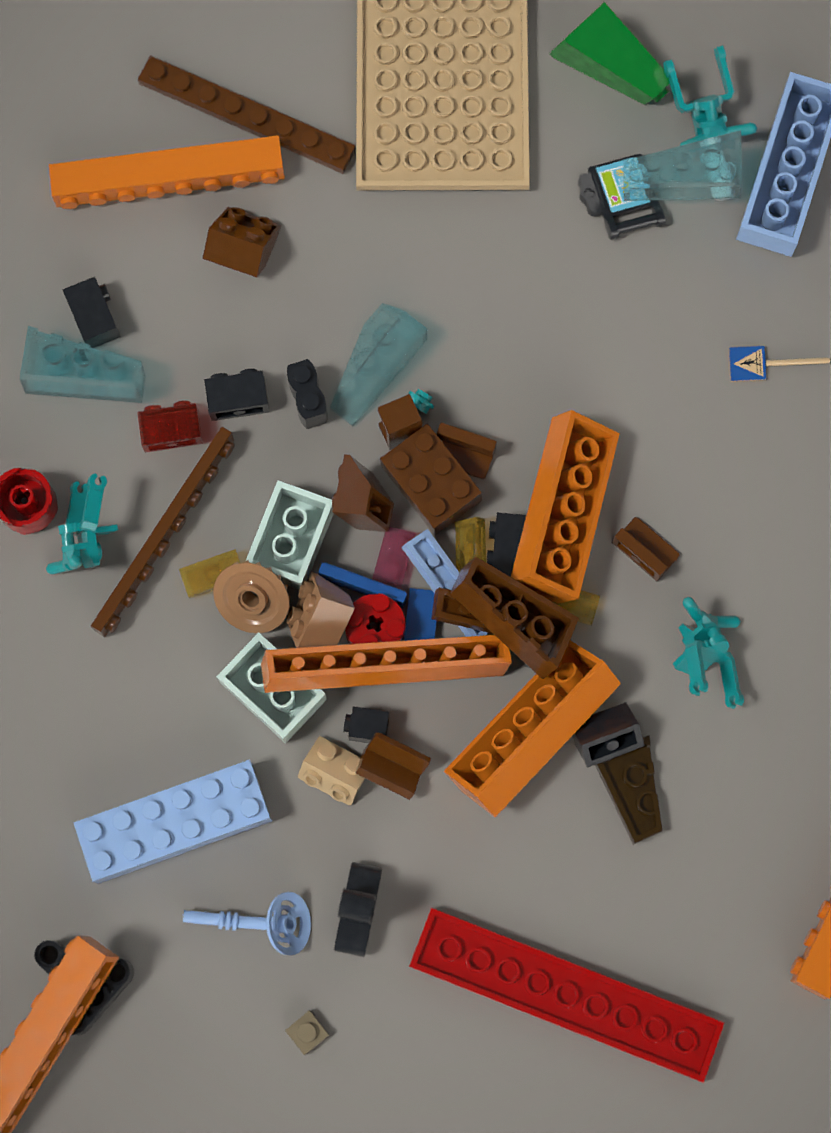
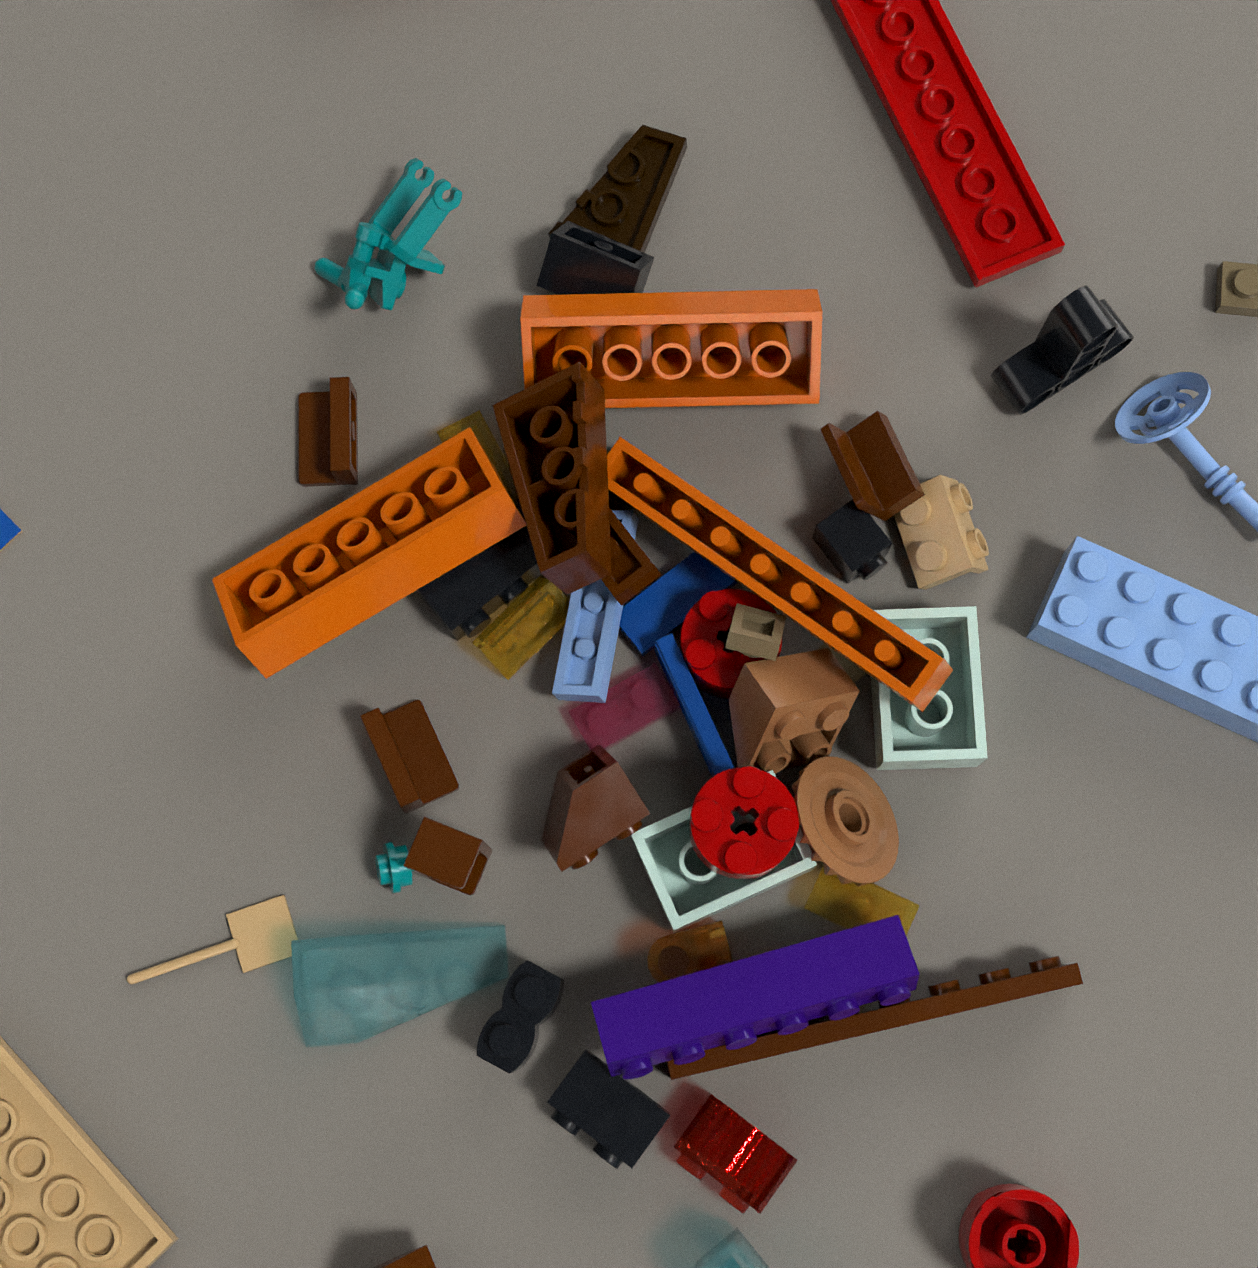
camera: 130 degrees left, 0 degrees up
teal piece [46,473,118,575] -> none
reddish brown brick [380,423,482,535] -> none
none -> tan piece [127,895,302,985]
none -> dark purple brick [591,915,920,1080]
none -> clear orange piece [647,920,733,983]
none -> red brick [689,766,799,879]
none -> dark tan plate [725,603,787,661]

